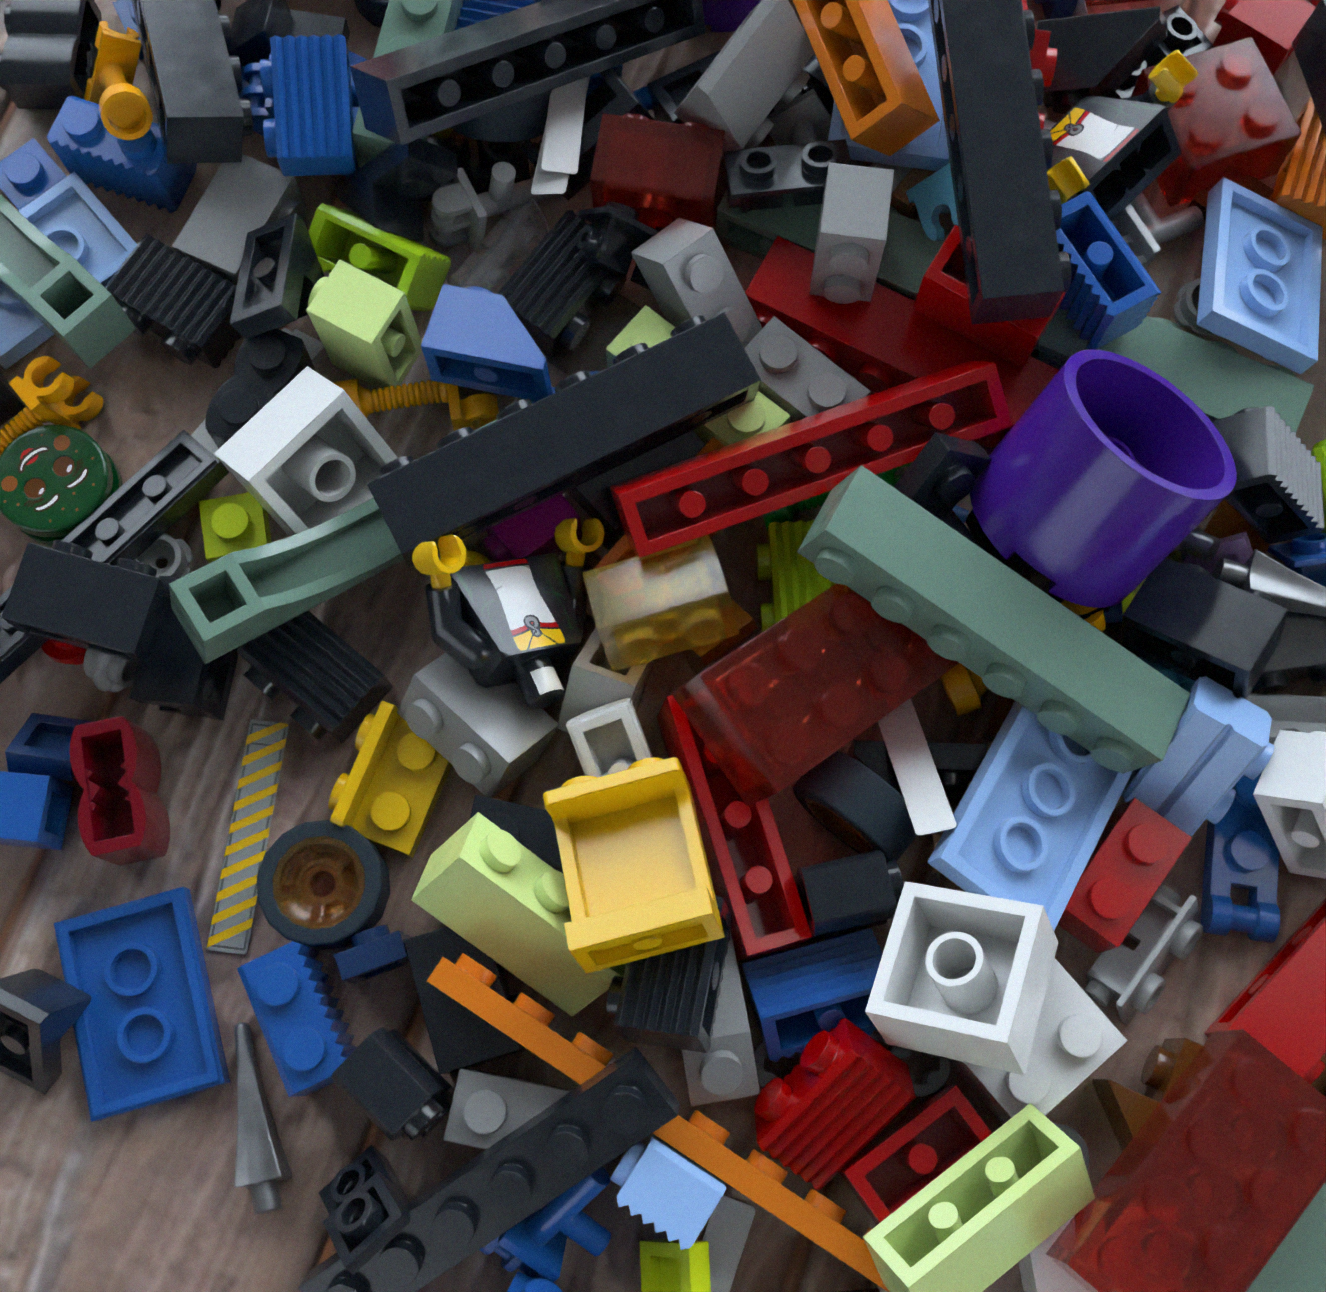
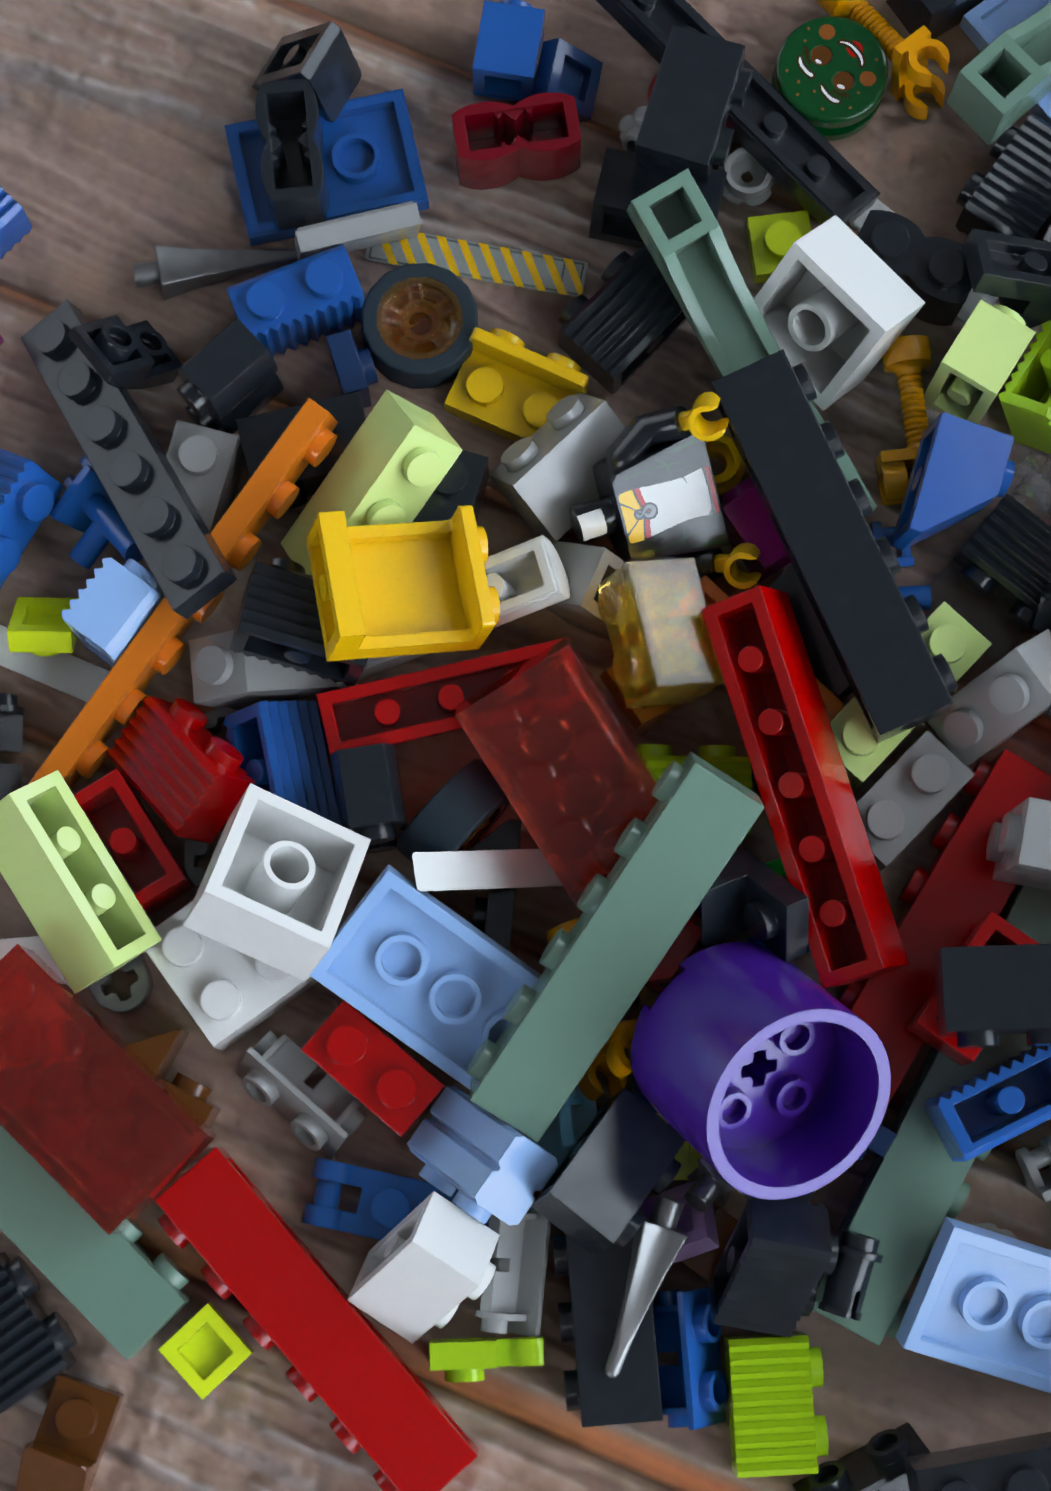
camera: 90 degrees right, 5 degrees up
none -> black brick [255,78,329,230]
none -> light grey tile [294,201,422,261]
none -> black pin [818,1229,883,1321]

